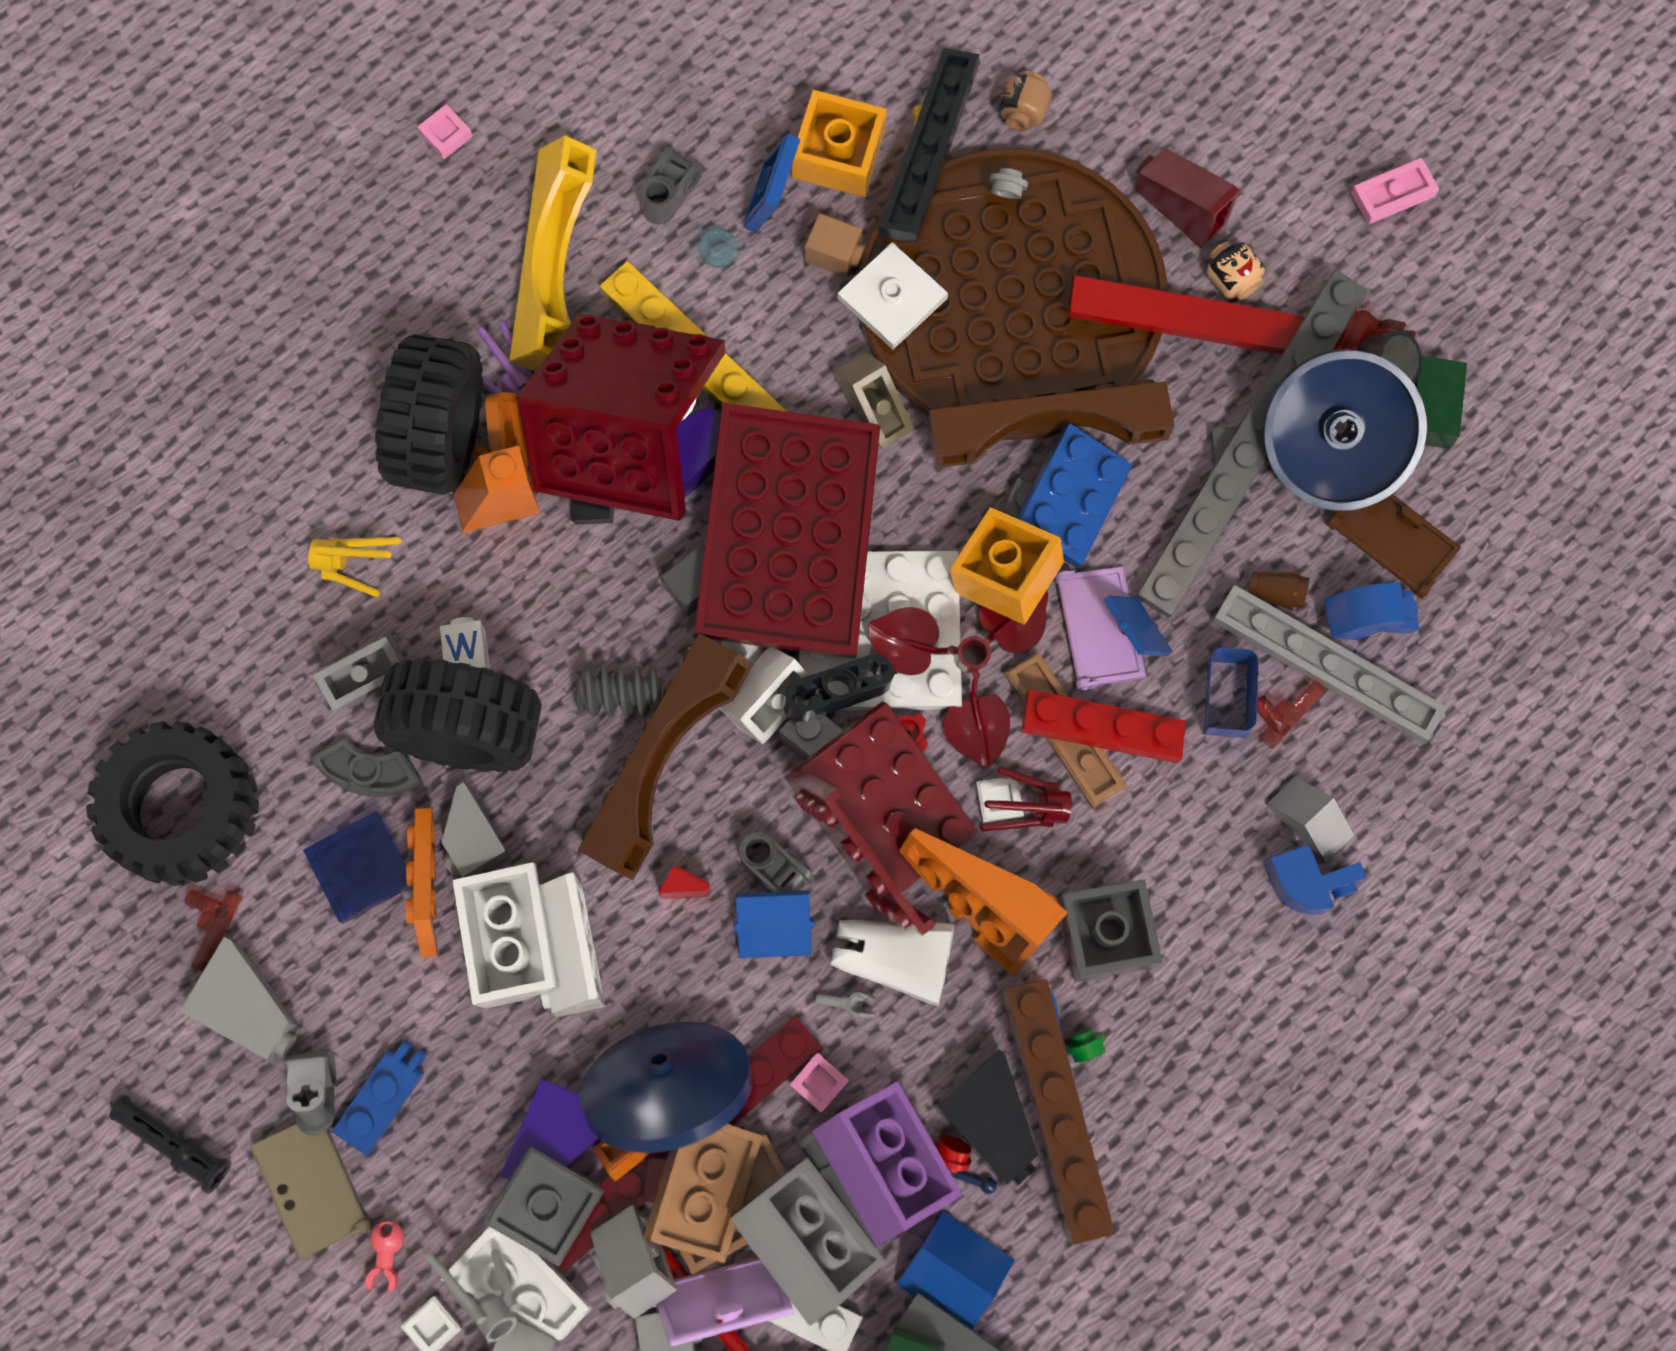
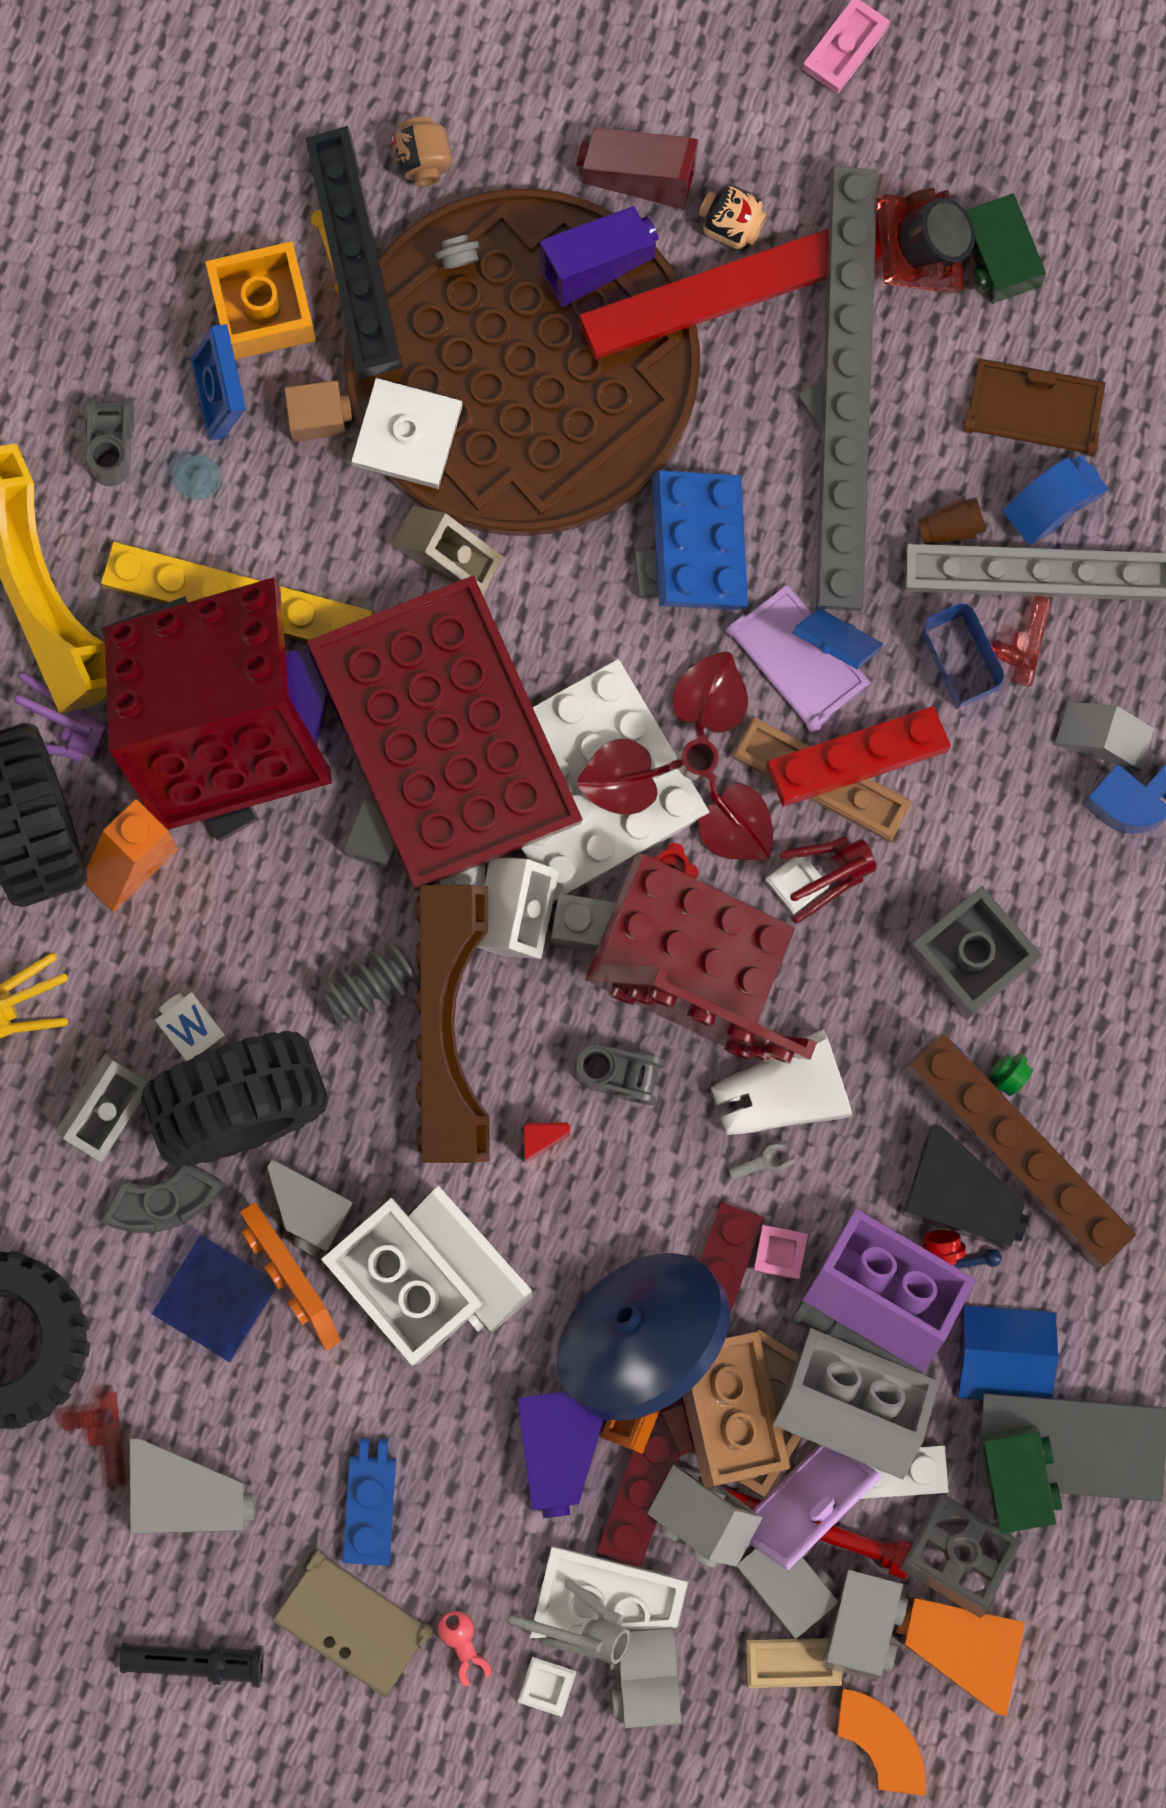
camera: 30 degrees left, 5 degrees up
dark grey piece [285,1049,337,1135] -> none
orange piece [471,392,528,468] -> none
dark grey tile [483,1145,605,1267] -> none
blue piece [733,891,815,958] -> none
black beam [782,655,895,722] -> none
orange wedge [899,828,1068,977] -> none
reddish brown arch [928,379,1174,469] -> none
light orange brick [950,507,1064,625] -> none
dark blue dish [1263,349,1427,510] -> none
none -> dark purple slope [540,206,659,308]

